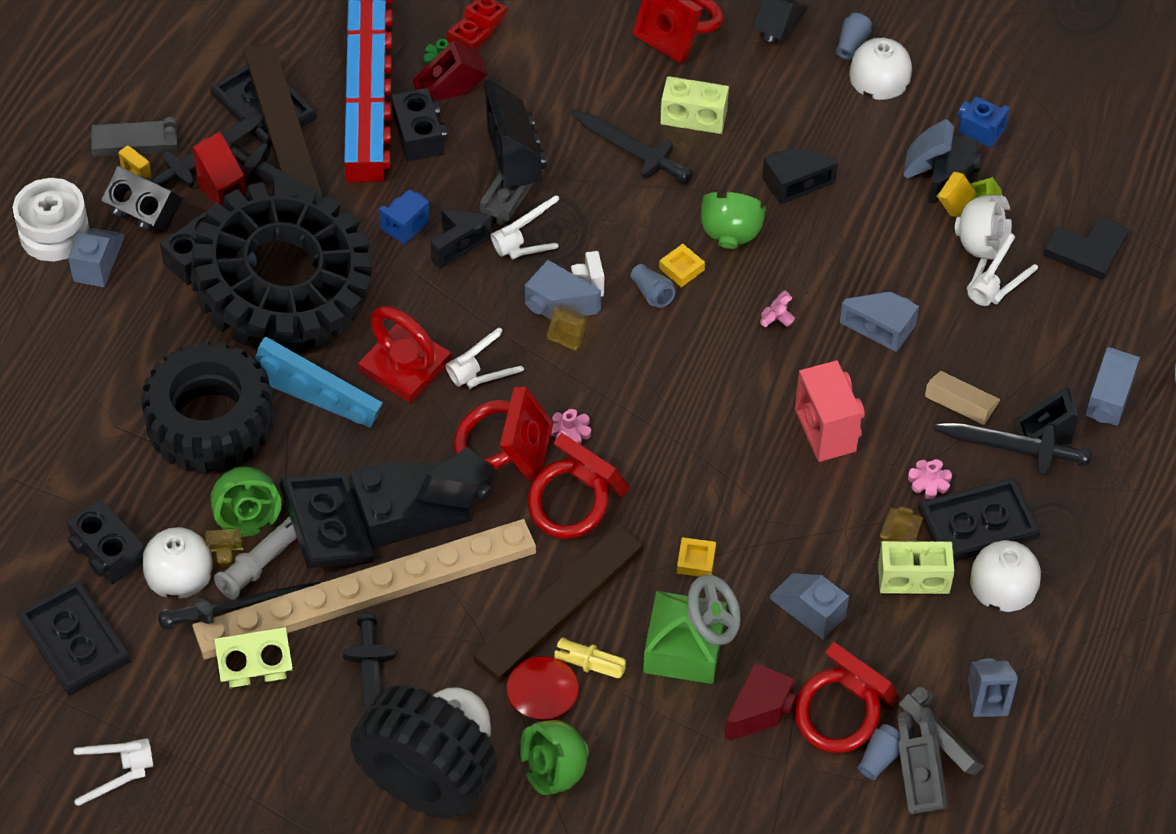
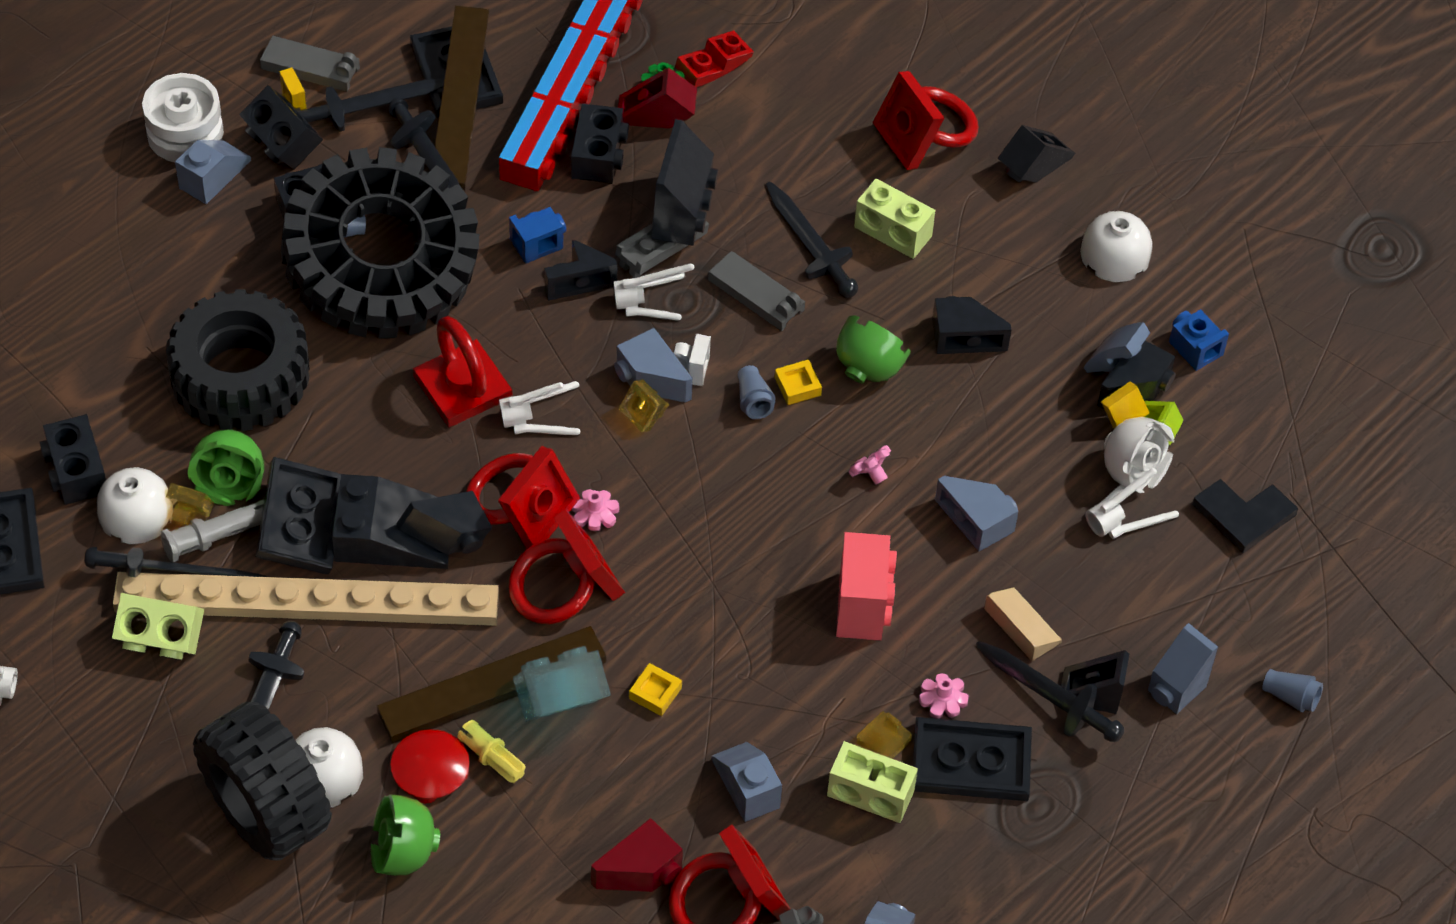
camera: 20 degrees right, 0 degrees up
red slope [193,132,247,207] -> none
dark azure wing [255,337,383,428] -> none
bright green piece [643,575,740,684] -> none
sand blue cone [836,13,872,60] -> none
white cylinder [970,540,1041,612] -> none
none -> clear light blue brick [513,646,611,722]
none -> dark grey hinge [708,251,805,331]

